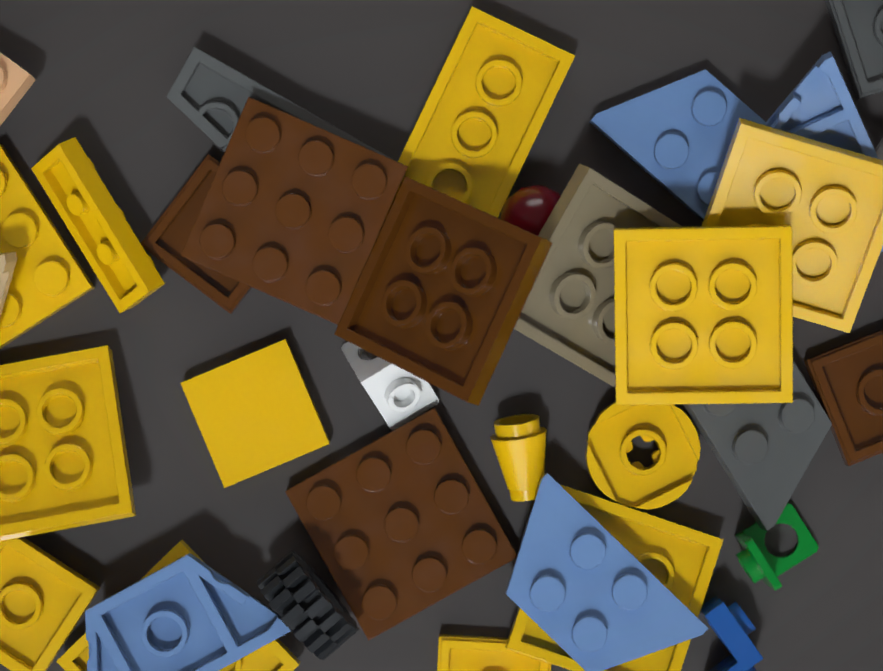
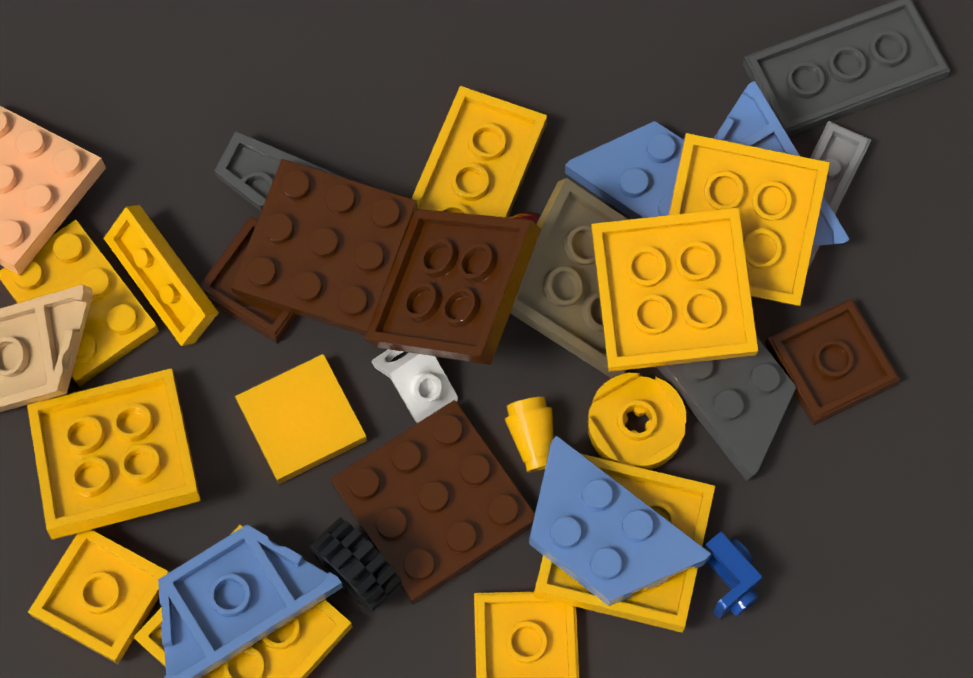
camera: 10 degrees left, 20 degrees down
green bracket [734,503,818,591] -> none

